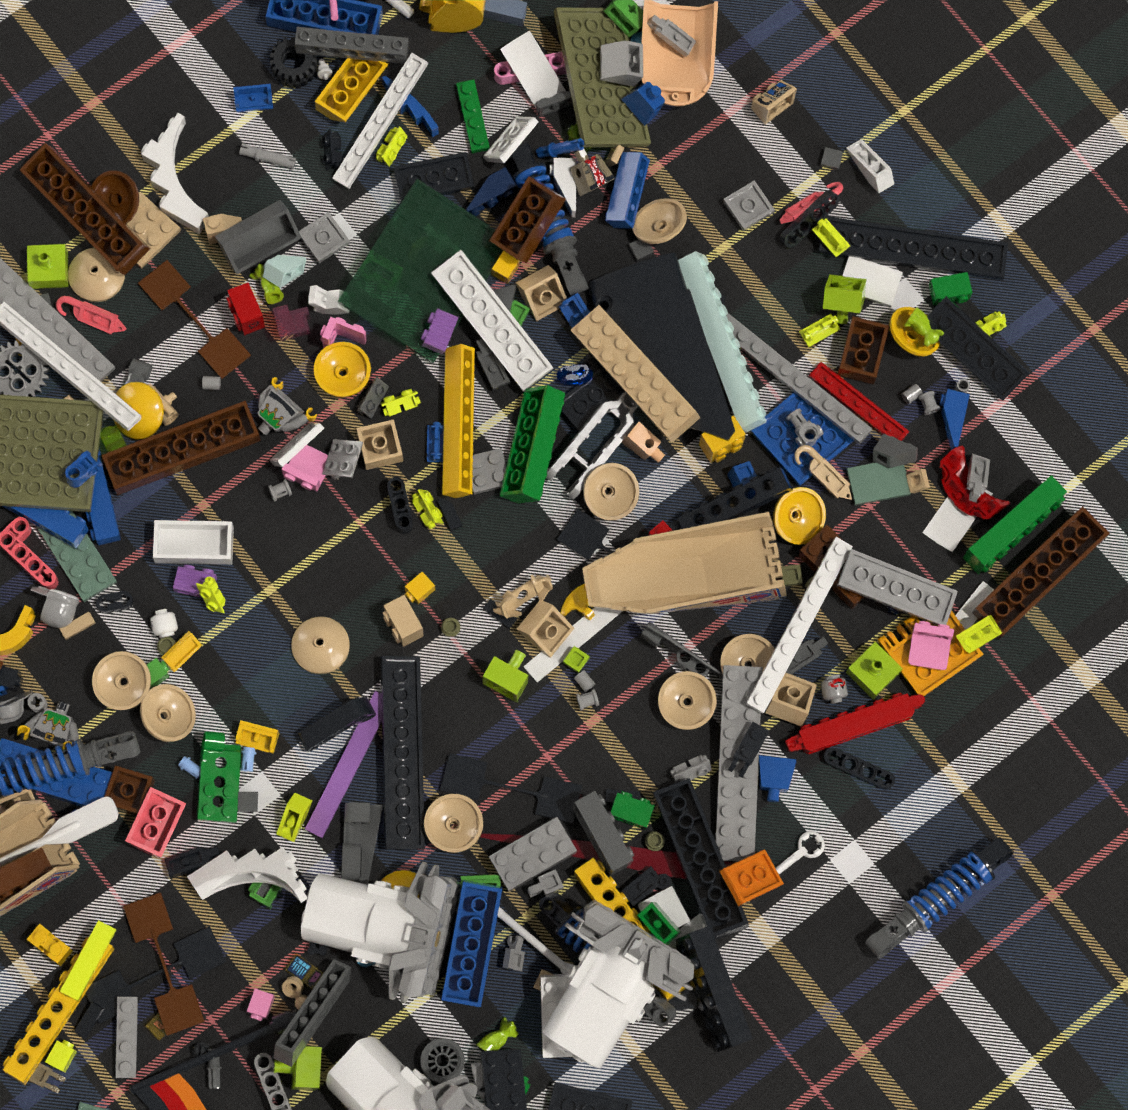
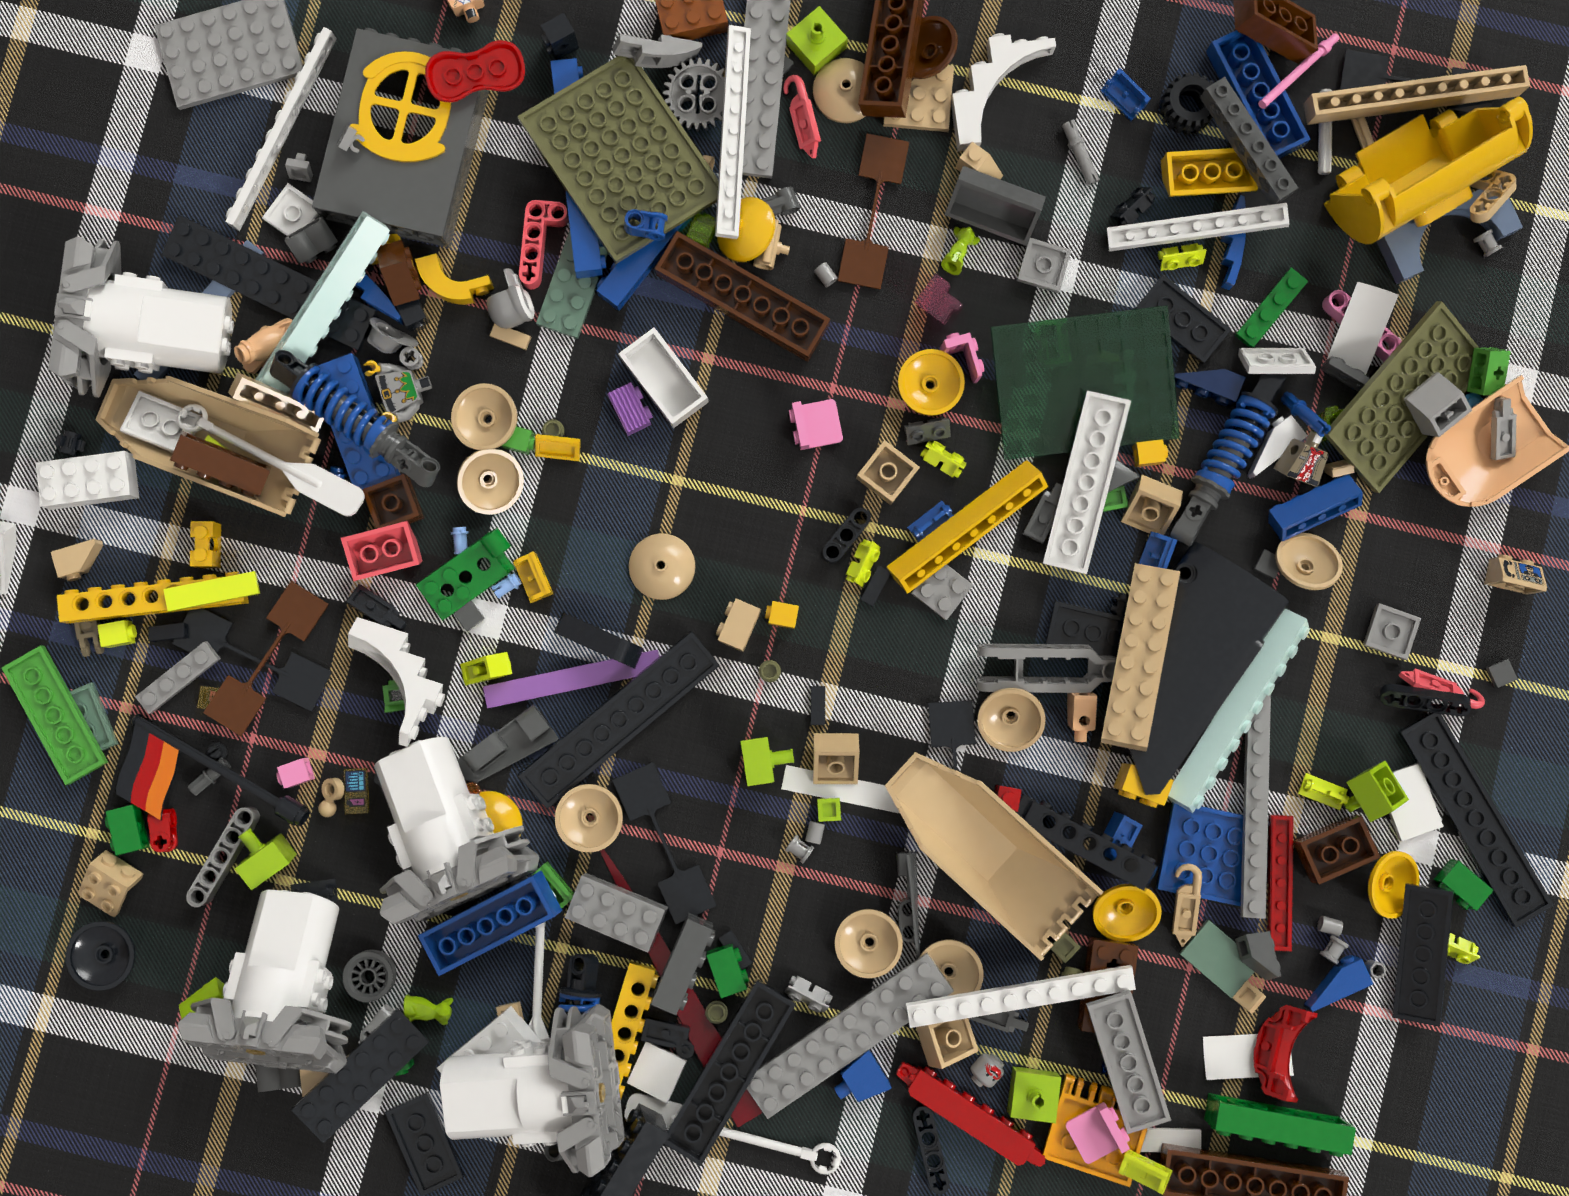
camera: 50 degrees right, 10 degrees up
black beam [96,591,134,614] -> none
white head [150,609,178,638] -> none
neon yellow hinge [196,576,226,614] -> none
red brick [226,282,265,335] -> none
light grey torso [258,377,317,435] -> none
light aqua slope [263,255,306,288] -> none
light grey bush [268,479,292,502] -> none
white tile [270,422,324,467] -> none
dark grey brick [274,959,351,1067] -> none
white brick [308,285,351,315] -> none
white hair [317,59,332,80] -> none
light grey hinge [322,439,363,480] -> none
medium lavender brick [421,308,458,354] -> none
reddish brown brick [490,176,566,263] -> none
tan piece [493,574,553,619] -> none
green brick [500,385,565,504] -> none
light grey plate [503,935,525,972] -> none
light grey plate [527,869,564,898] -> none
clear blue beam [557,364,593,385] -> none
yellow piece [561,584,595,620] -> none
blue torso [621,81,665,126] -> none
green brick [637,902,682,945] -> none
orange tile [720,849,784,906] -> none
black hinge [728,722,770,778] -> none
light grey connector [786,408,824,447] -> none
neon yellow hinge [812,219,850,257] -> none
white slope [846,139,894,193] -> none
lime animal [904,307,944,347] -> none
light grey hinge [967,453,990,502] -> none

